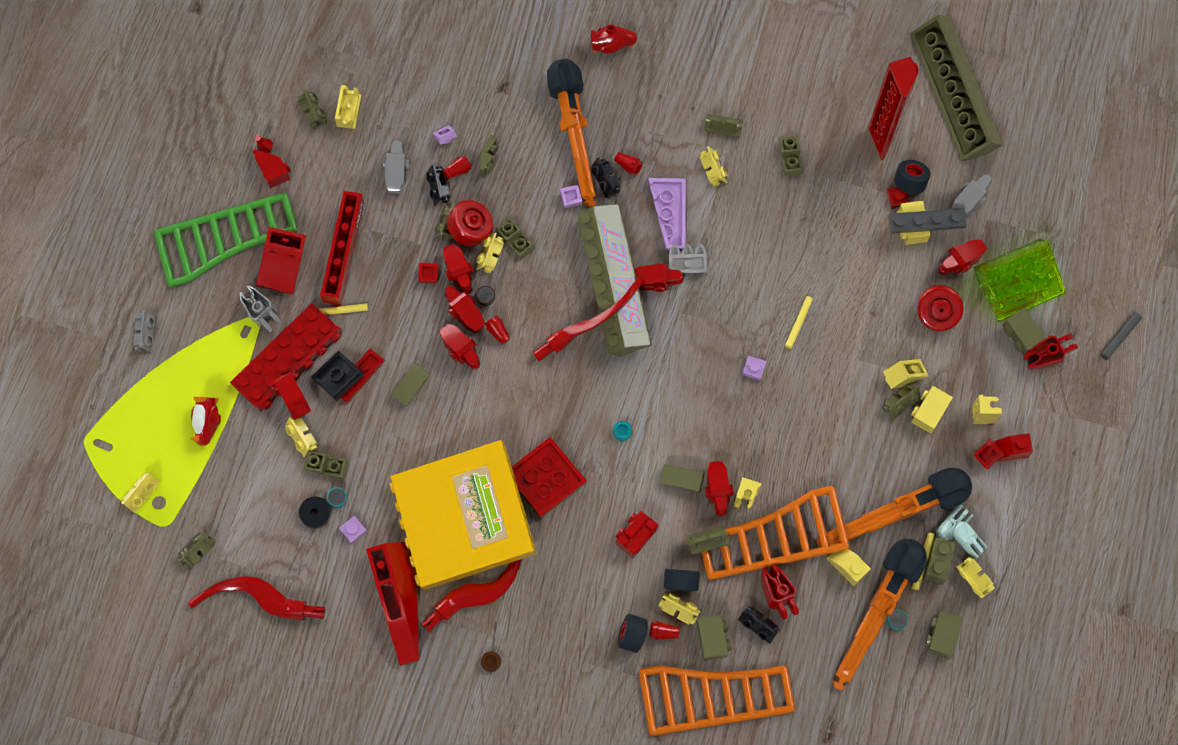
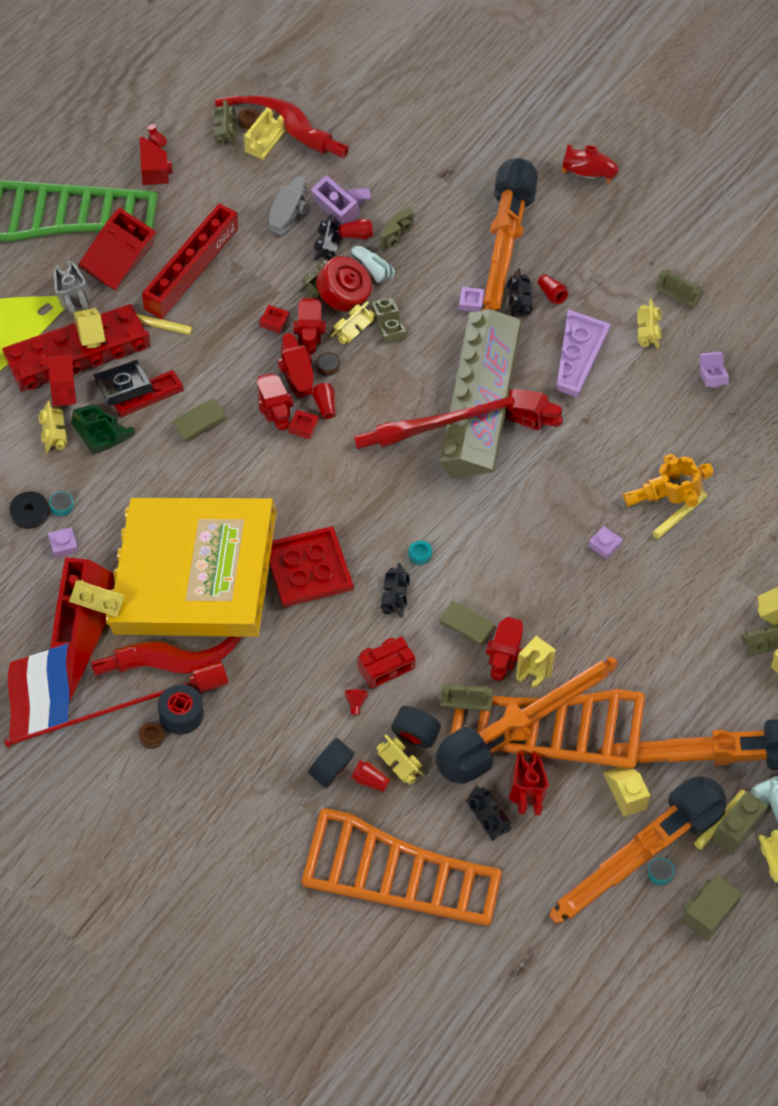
camera: 20 degrees right, 15 degrees down
olive slope [304,451,349,480] -> none
light grey plate [668,243,707,274] -> none
olive brick [697,615,731,661] -> none
olive slope [779,136,803,176] -> none
none -> flag [4,644,229,748]
none -> light yellow hinge [69,580,124,617]
none -> dark green slope [71,404,135,454]
none -> light yellow slope [73,308,105,348]
none -> black wheel [157,684,204,735]
none -> red animal [214,95,349,159]
none -> reddish brown tile [238,108,260,130]
none -> red plate [288,410,319,440]
none -> lavender brick [311,175,361,224]
none -> red rock [345,688,368,716]
none -> light aqua arm [349,246,395,283]
none -> black hinge [380,563,410,617]
none -> piece [436,657,617,784]
none -> light orange piece [623,453,714,508]
none -> lavender bracket [699,352,729,388]

